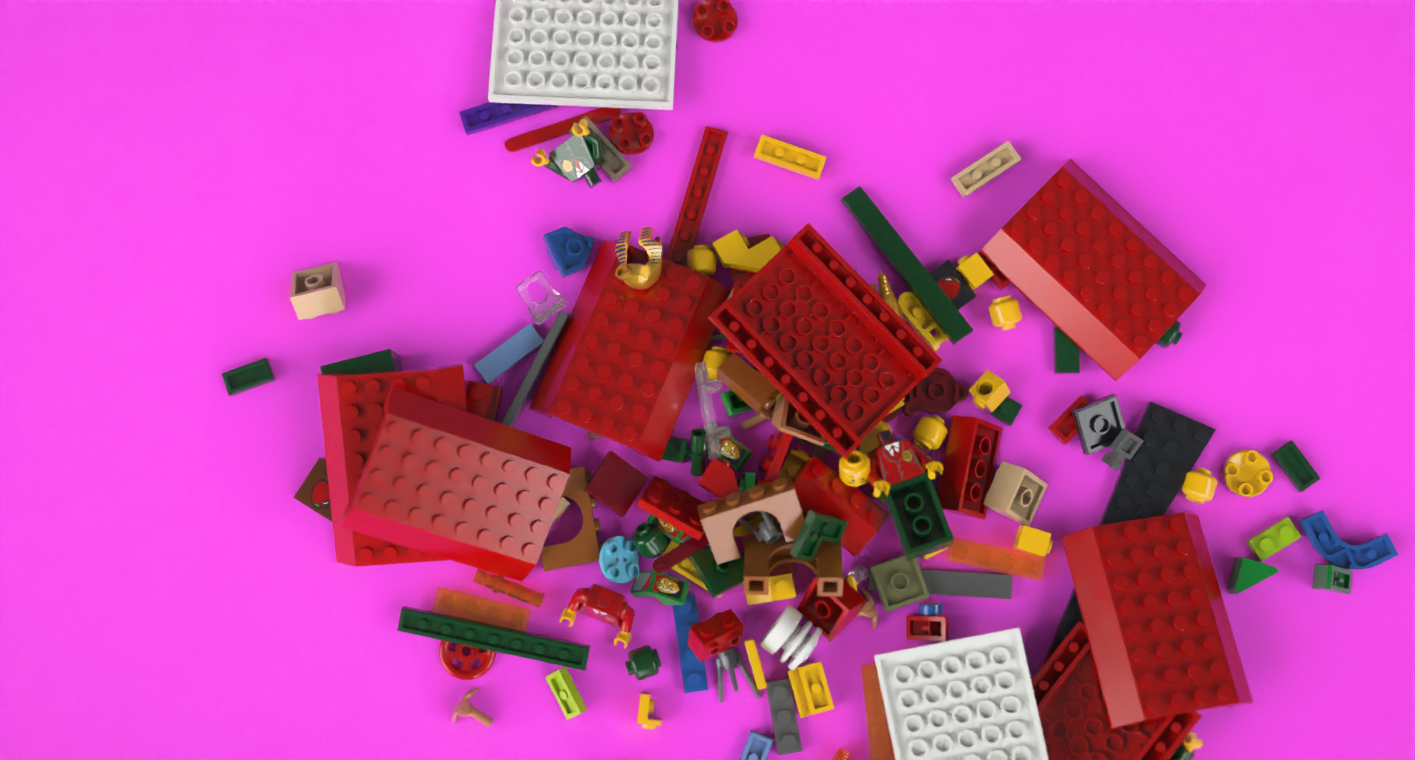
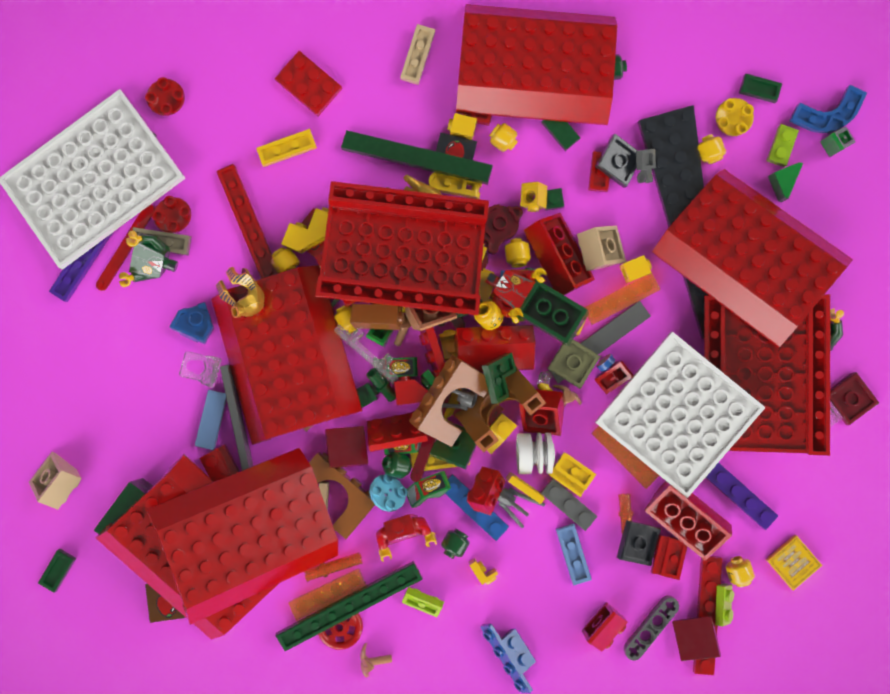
camera: 30 degrees left, 5 degrees up
none -> red plate [274,51,343,117]

